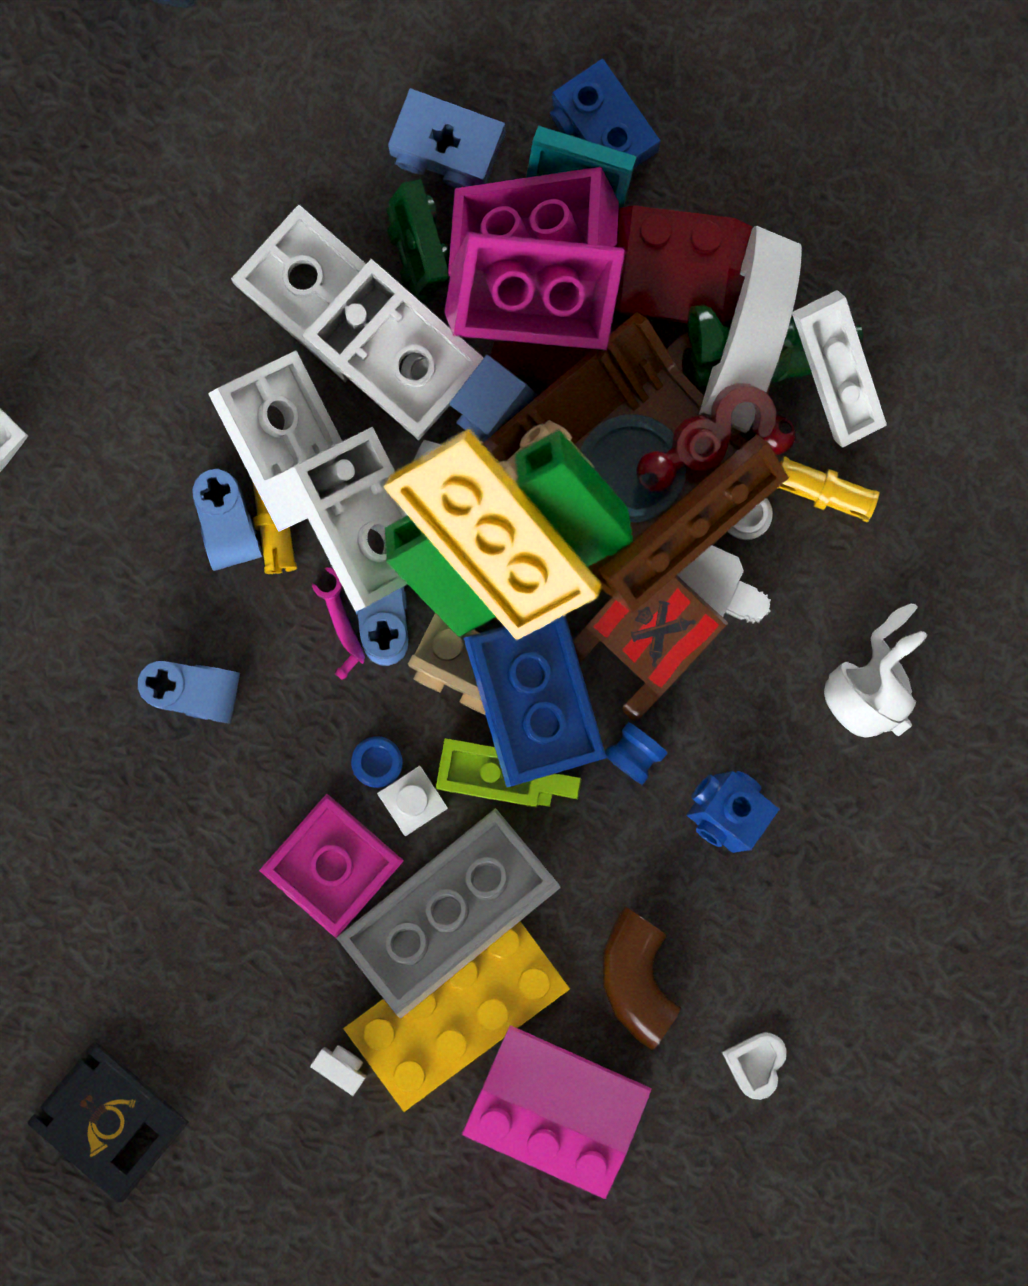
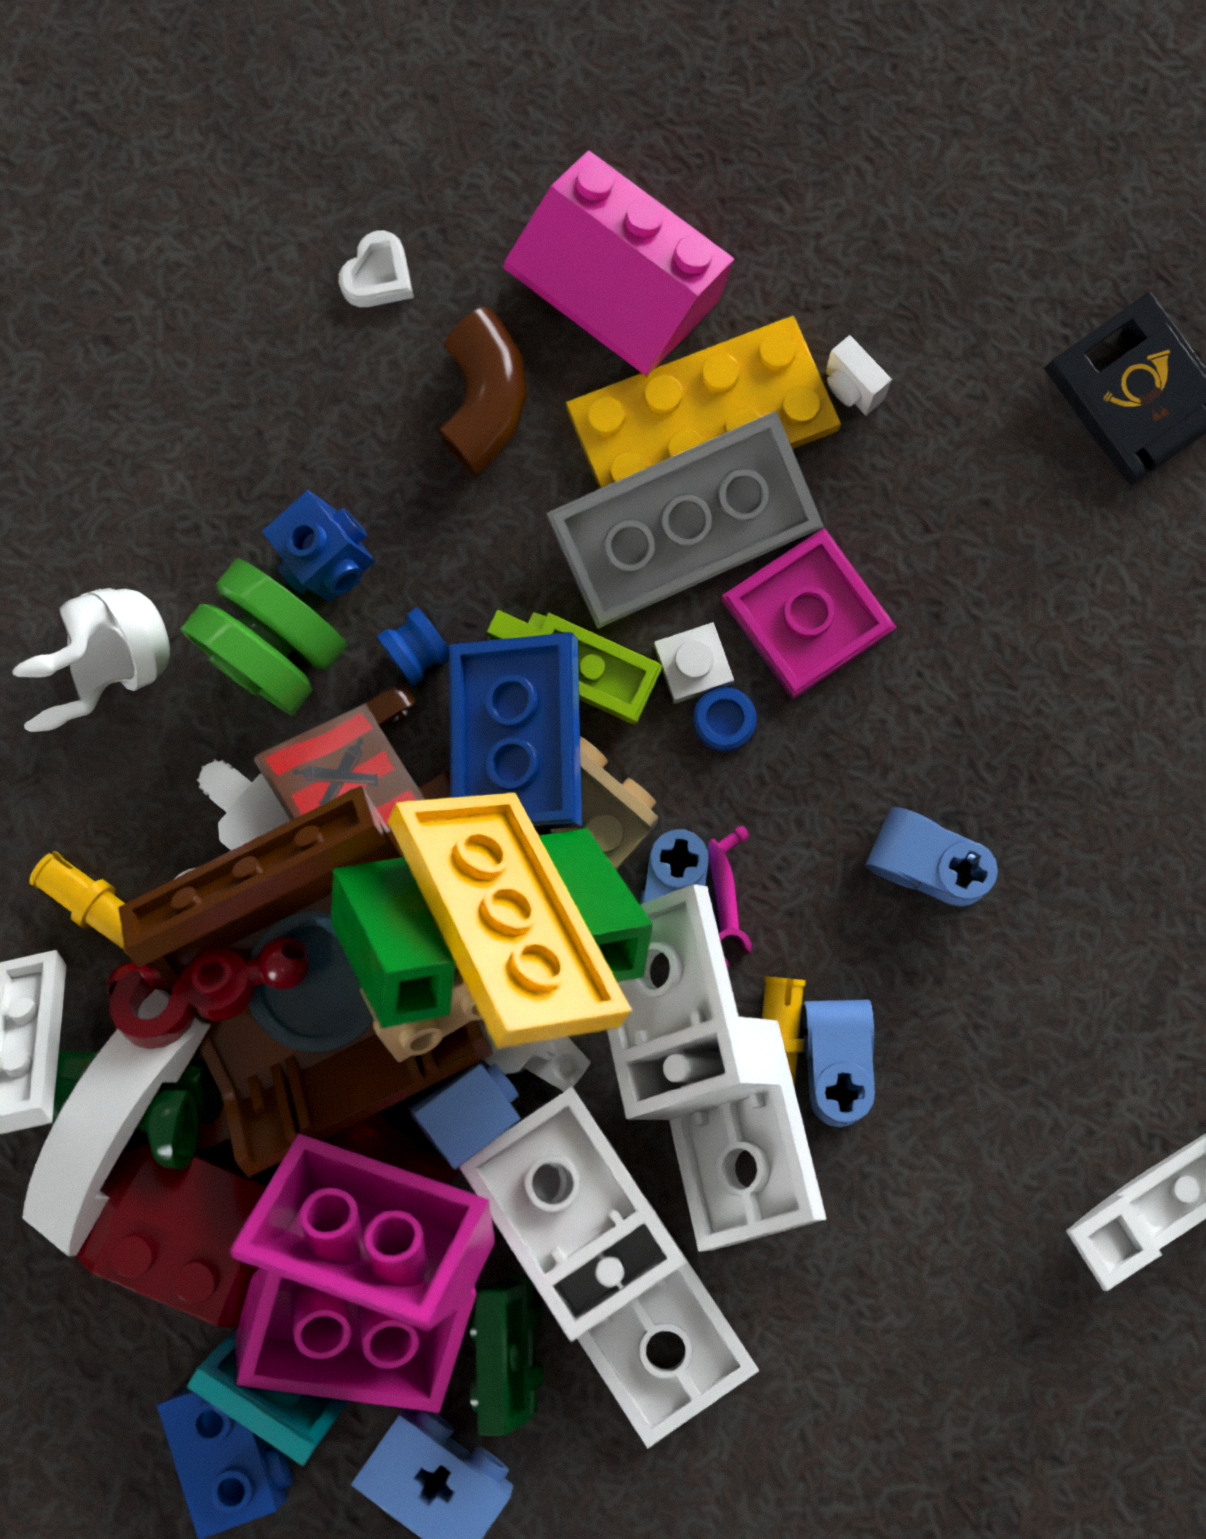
camera: 165 degrees left, 5 degrees down
none -> bright green wheel [179,558,348,716]

